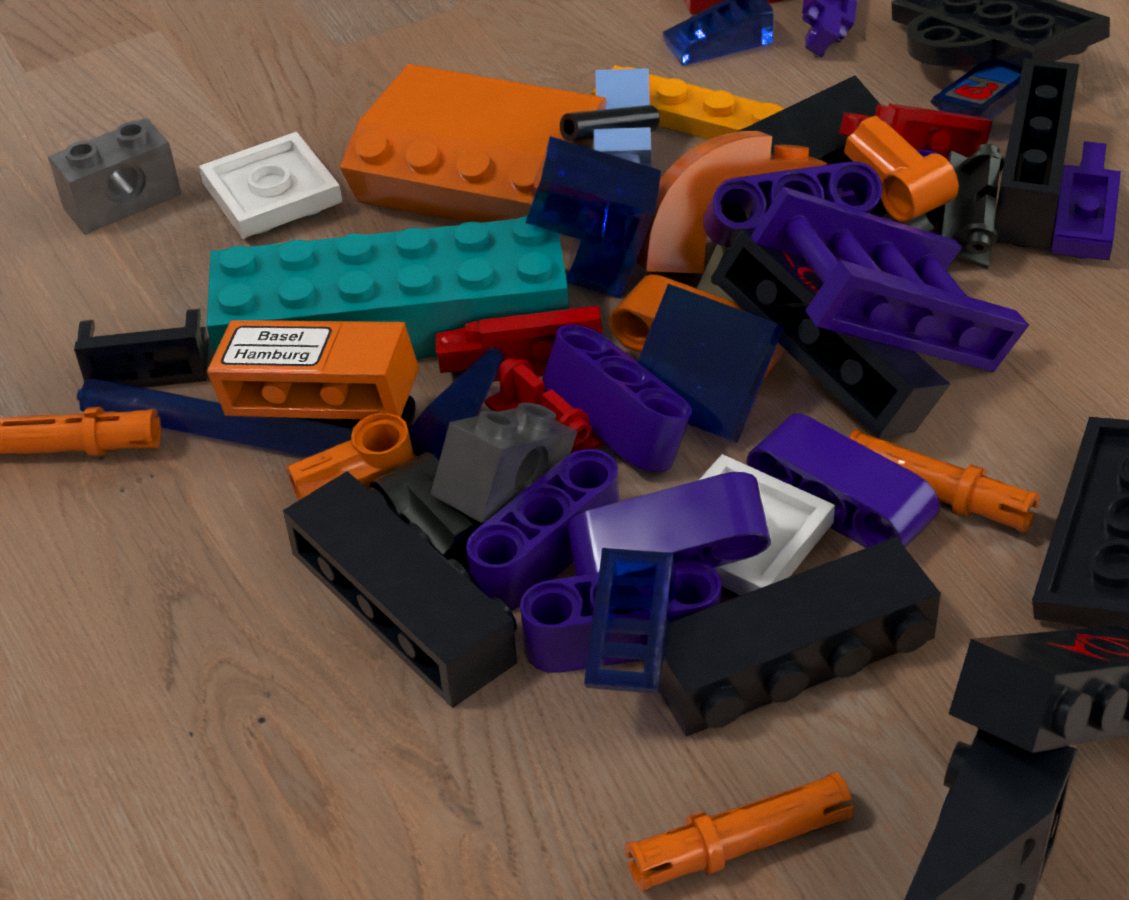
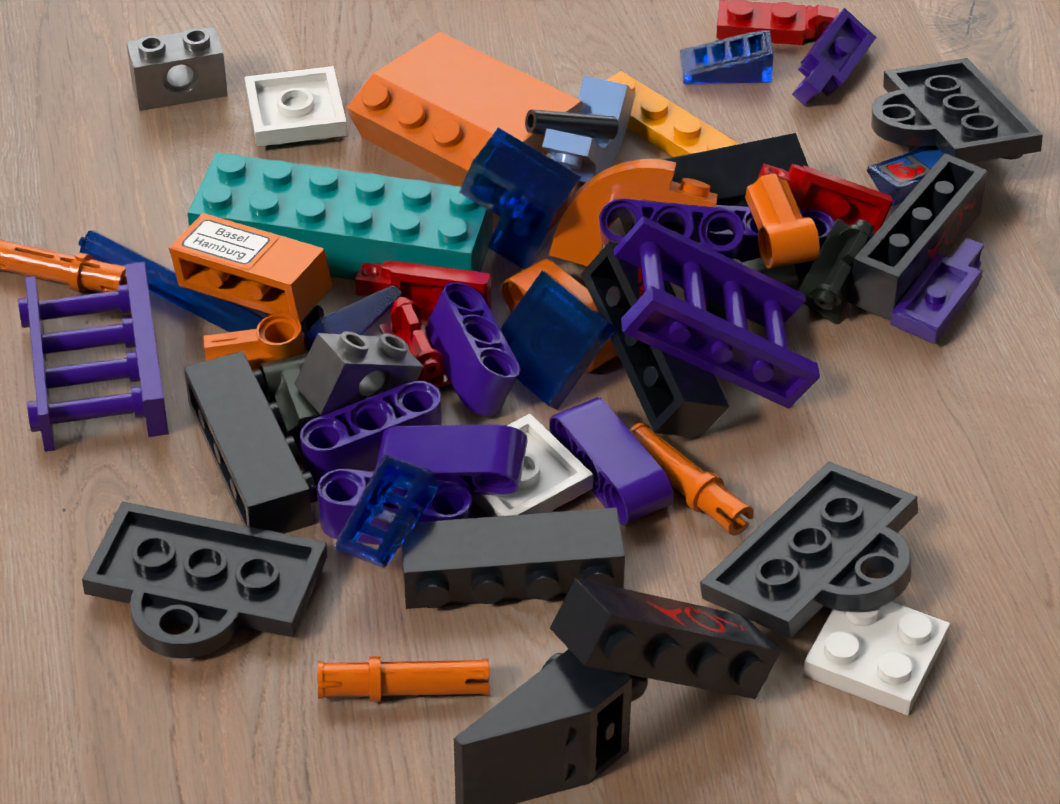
camera: 15 degrees right, 0 degrees up
black hinge [74,308,208,394] -> none
none -> dark purple fence [18,262,169,452]
none -> black plate [82,501,328,659]

